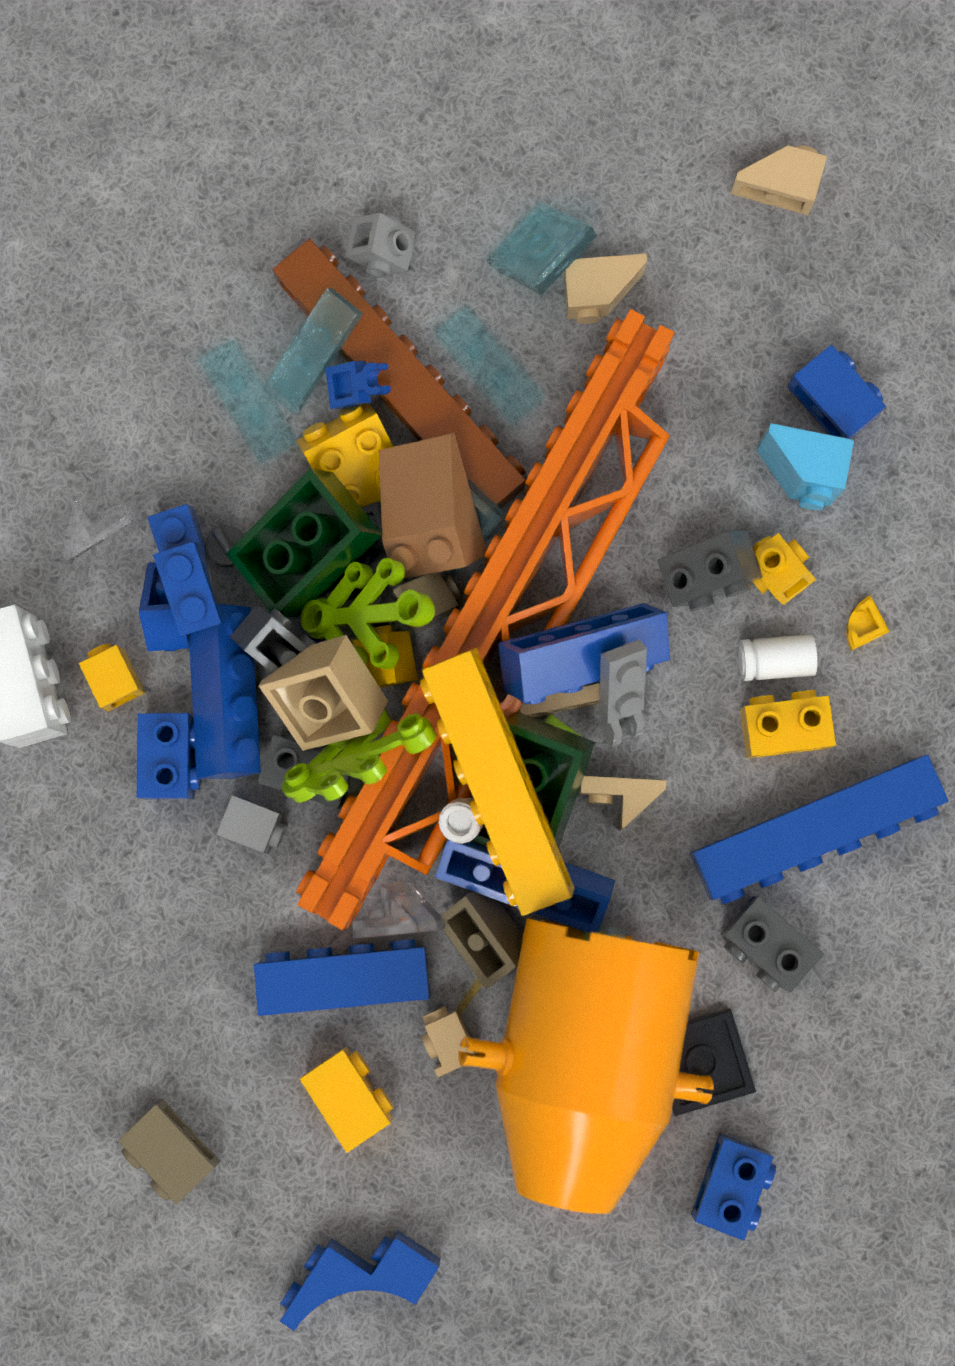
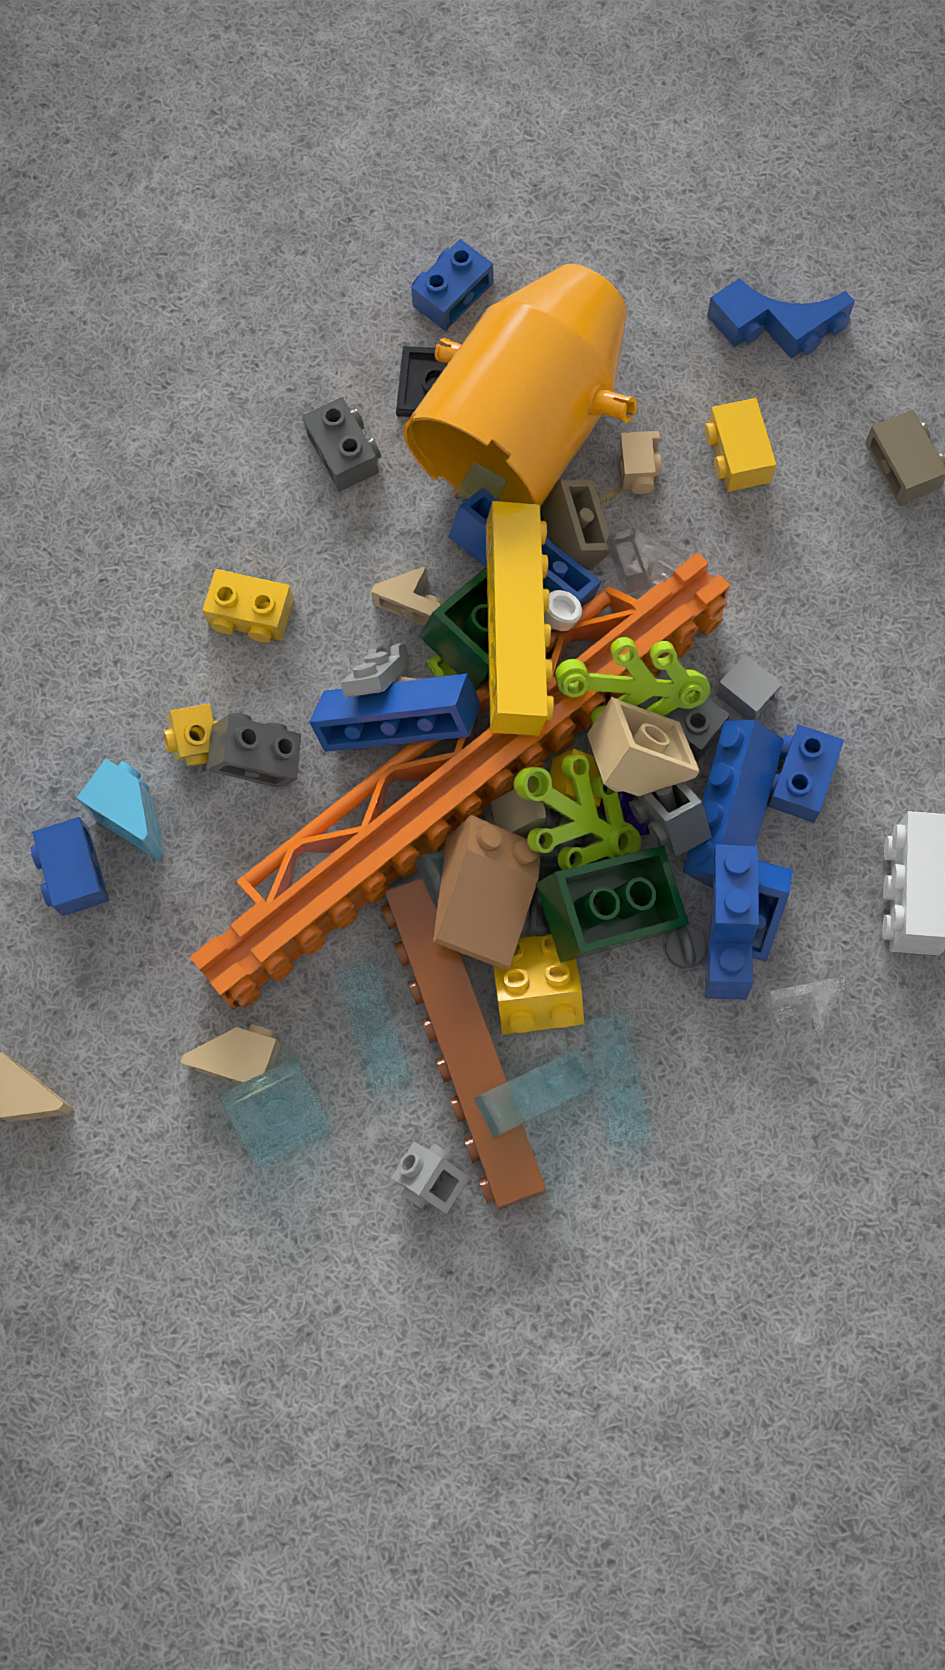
camera: 160 degrees left, 10 degrees down
yellow brick [79,643,145,712] -> none
blue brick [254,939,431,1016] -> none
blue plate [325,361,391,409] -> none
blue brick [689,755,949,905] -> none
white piece [738,634,817,681] -> none
yellow tile [846,595,890,651] -> none

